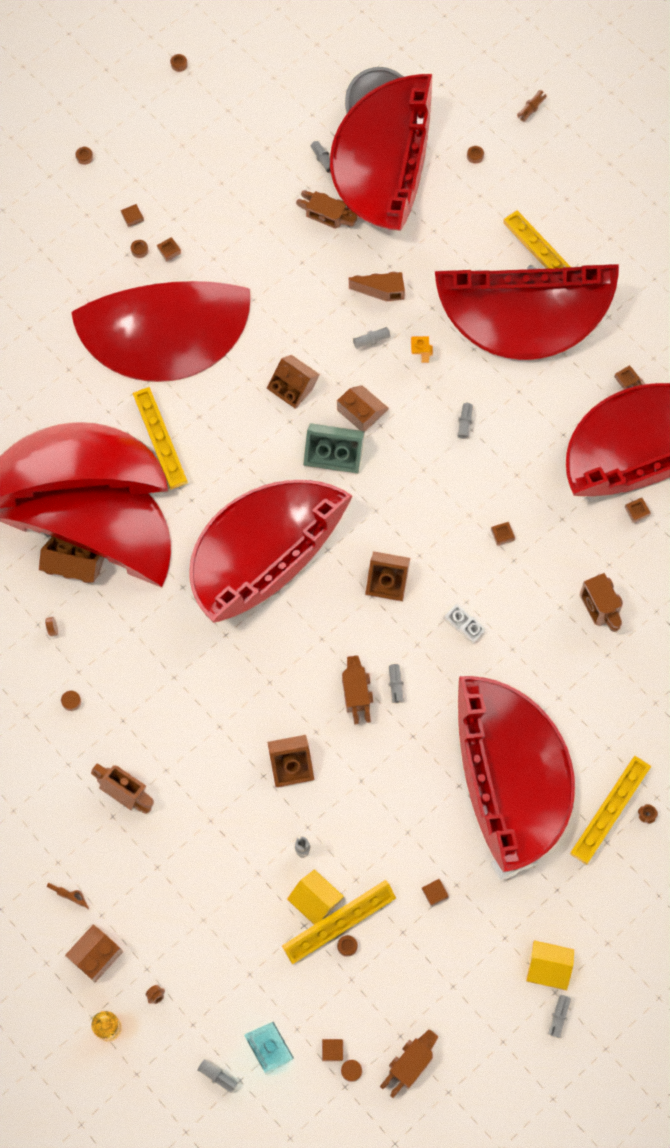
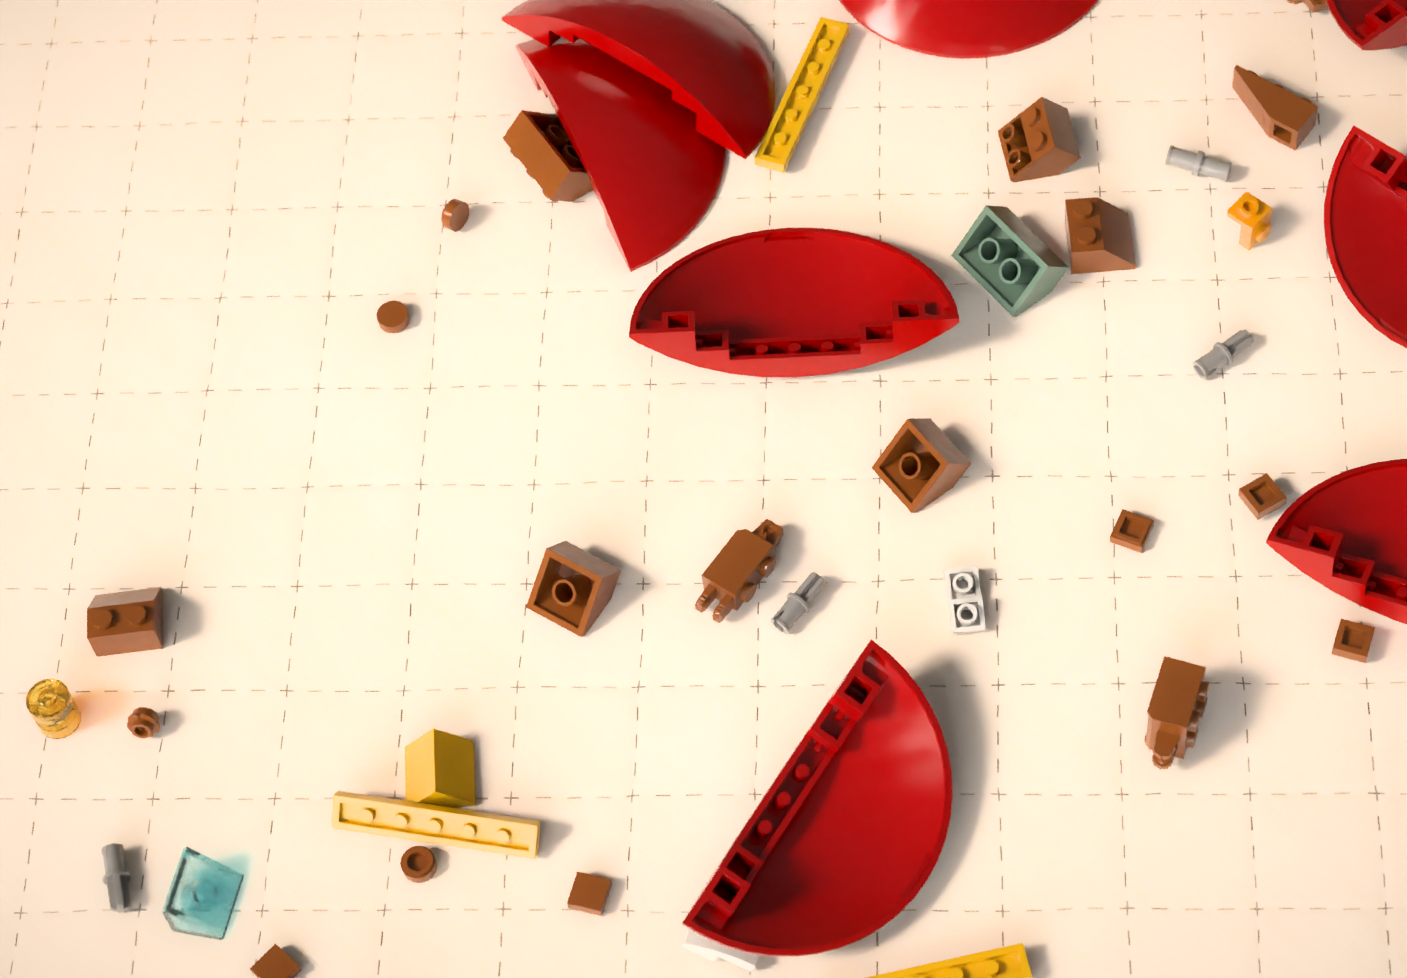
camera: 50 degrees right, 10 degrees down
dark orange hand [46,882,89,910] -> none
dark orange hinge [91,763,154,814] -> none
light grey pin [294,836,311,858] -> none
none -> dark orange plate [1238,473,1287,520]

